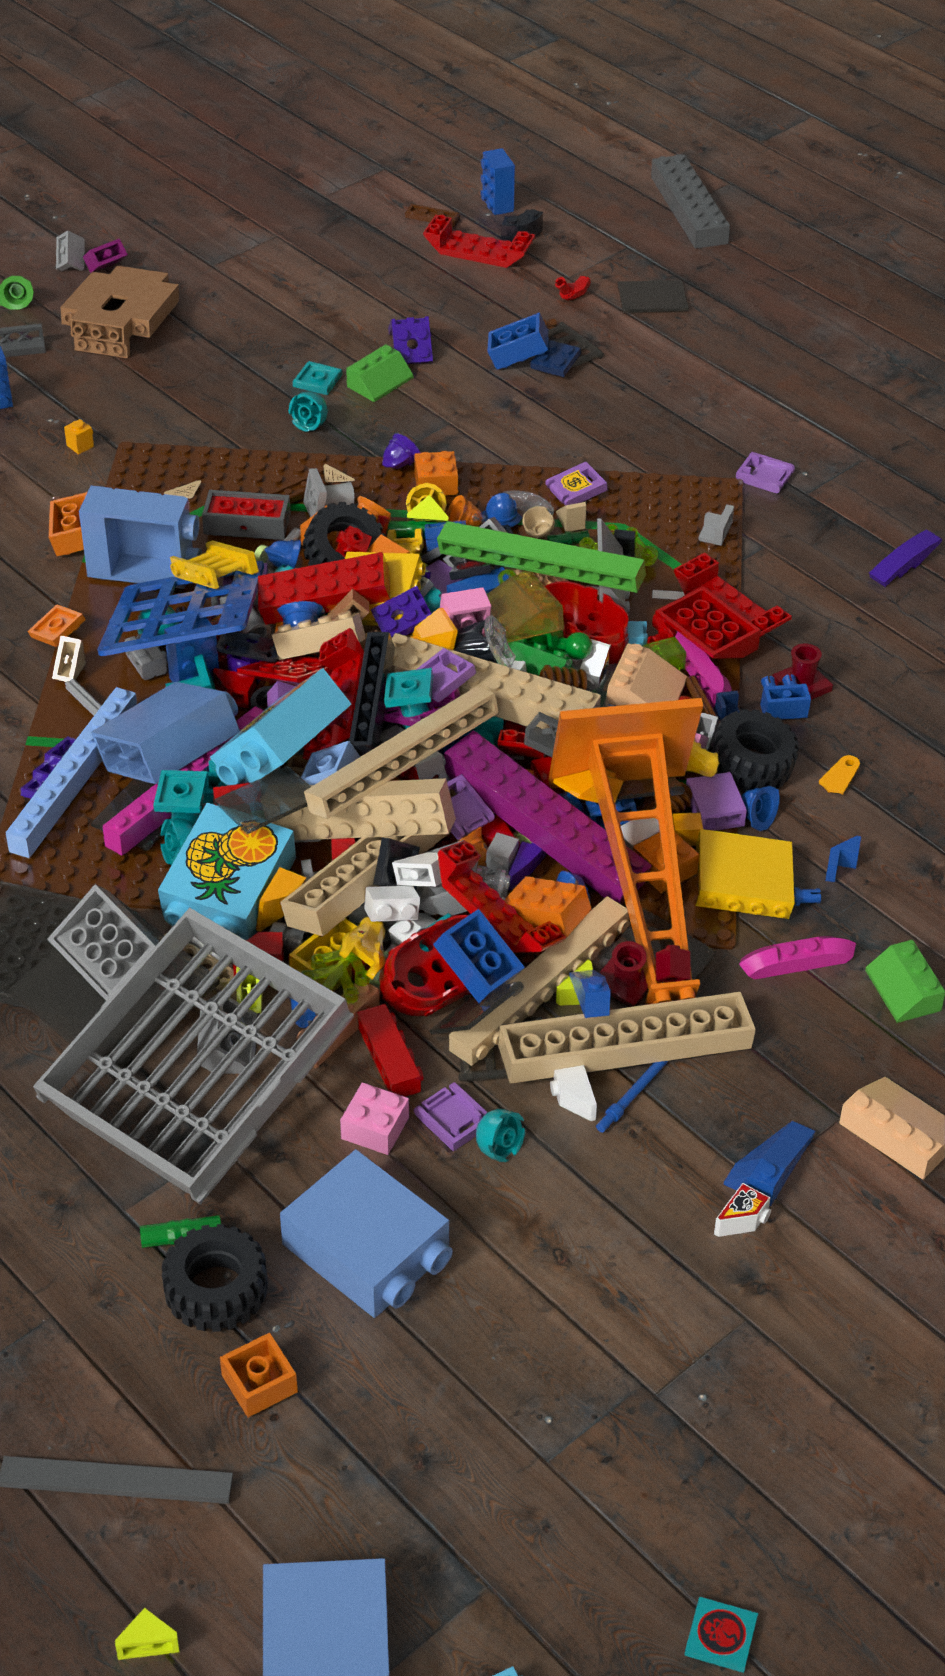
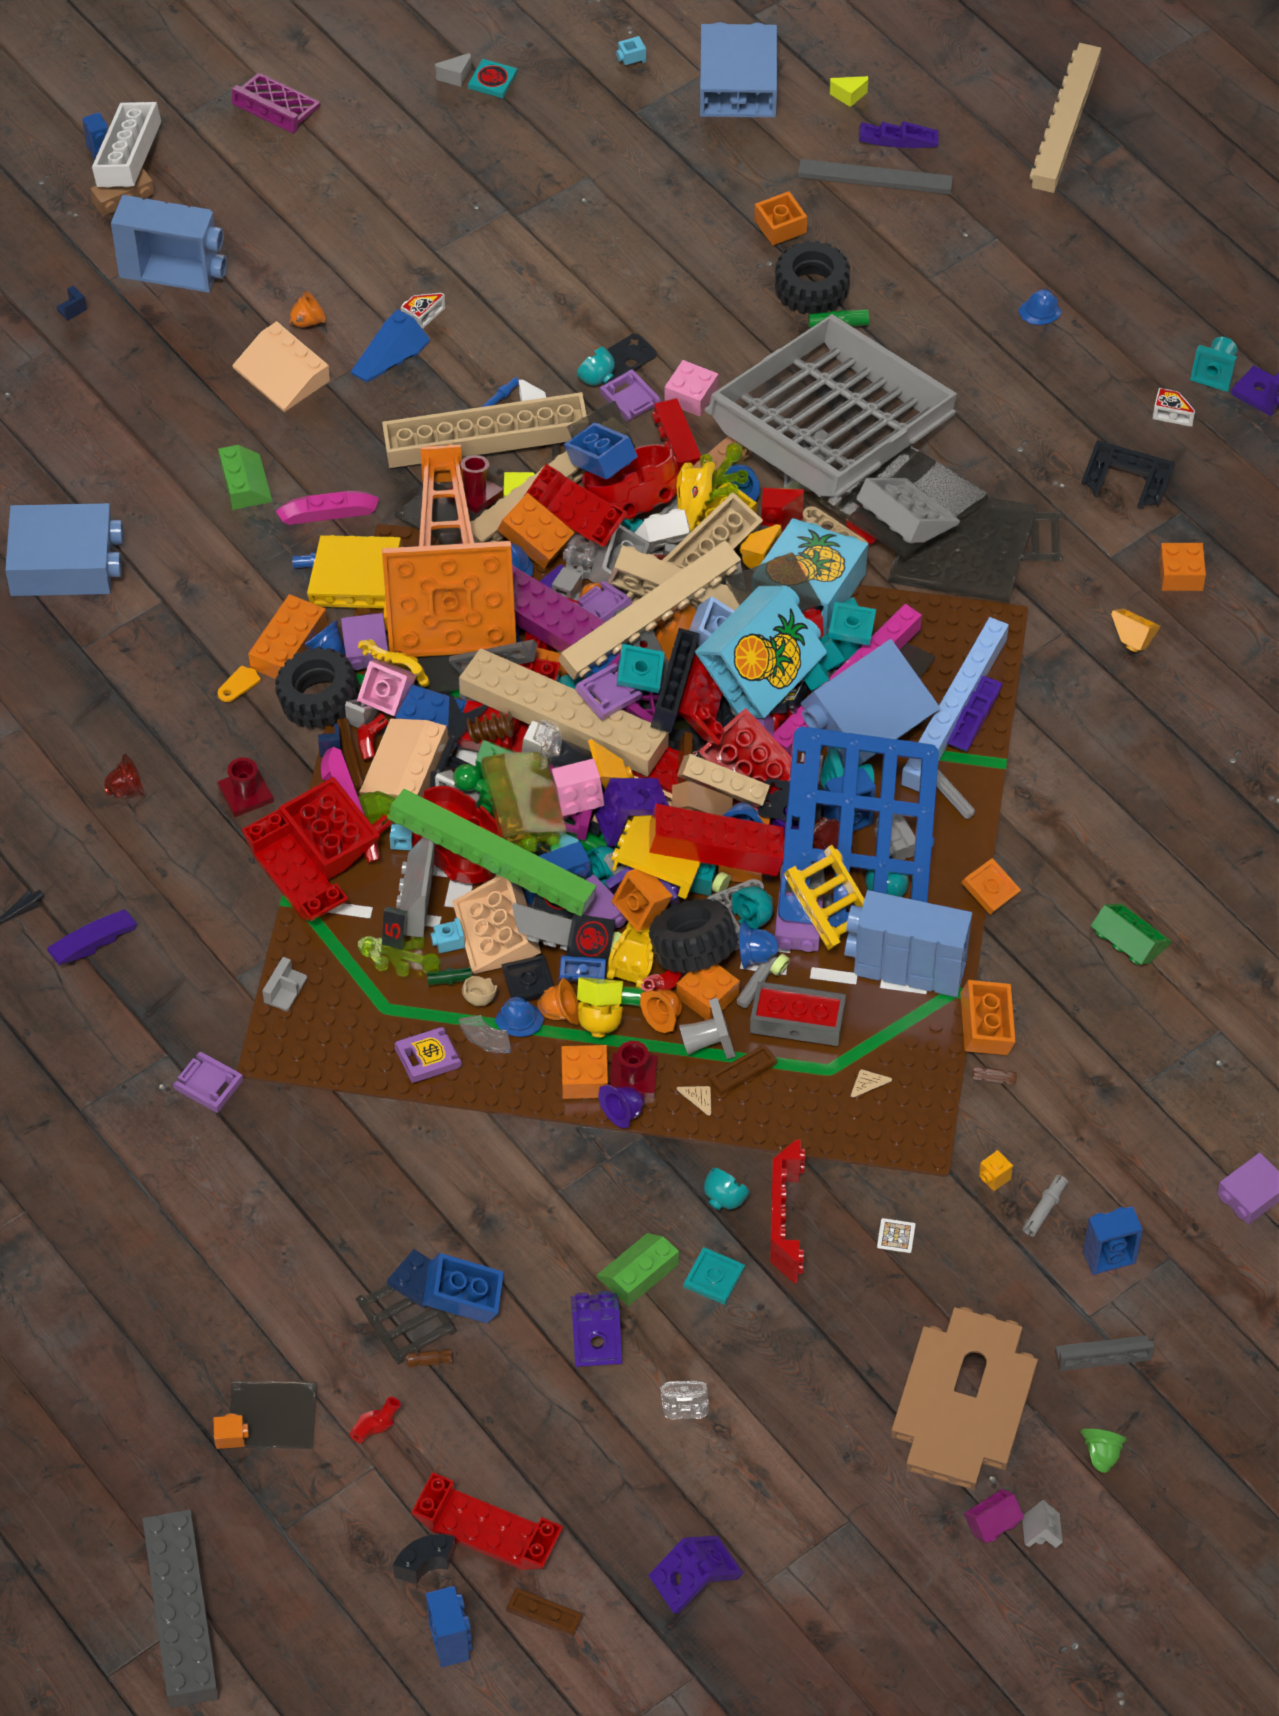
camera: 175 degrees left, 10 degrees up
tan slope [52,636,86,681] -> none
medium blue brick [280,1149,453,1318] -> none
red brick [336,526,372,557] -> none
black tile [373,837,420,887] -> none
white slope [392,852,442,887] -> none
tan slope [556,502,586,531] -> none
blue slope [569,970,610,1018] -> none
dark red brick [656,945,691,983] -> none
blue brick [760,674,811,719] -> none
blue slope [825,836,861,882] -> none
none -> clear red piece [104,753,144,798]
none -> orange brick [214,1414,249,1449]
none -> orange brick [248,594,327,679]
none -> orange piece [289,291,326,328]
none -> light grey slope [435,53,472,87]
none -> black axle [607,334,657,380]
none -> dark red plant [610,1041,657,1098]
none -> dark purple bracket [648,1536,744,1613]
none -> clear brick [660,1381,709,1419]
none -> red slope [770,1139,805,1283]
none -> dark purple slope [859,121,938,148]
none -> sticker [877,1218,915,1253]
none -> light grey pin [1022,1175,1068,1237]

